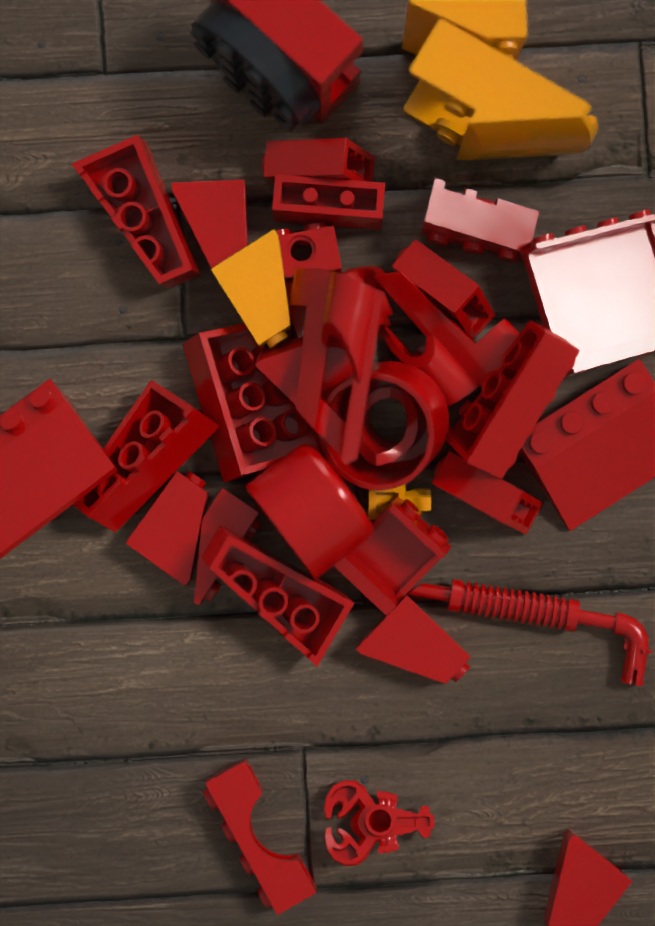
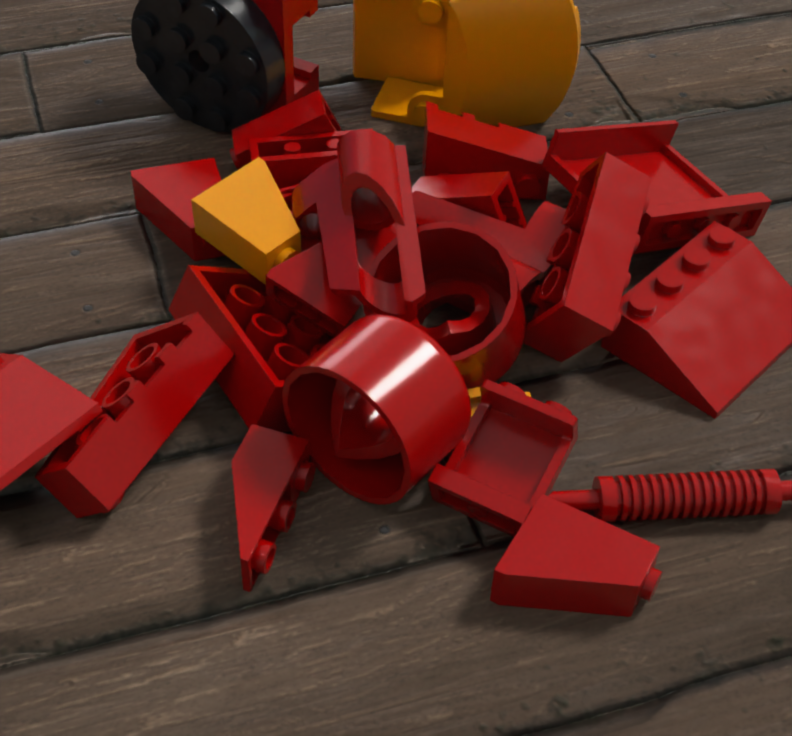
camera: 15 degrees left, 40 degrees down
red wedge [71,134,201,289] -> none
red slope [126,471,209,586] -> none
red wedge [201,525,354,667] -> none
red slope [432,451,544,535] -> none

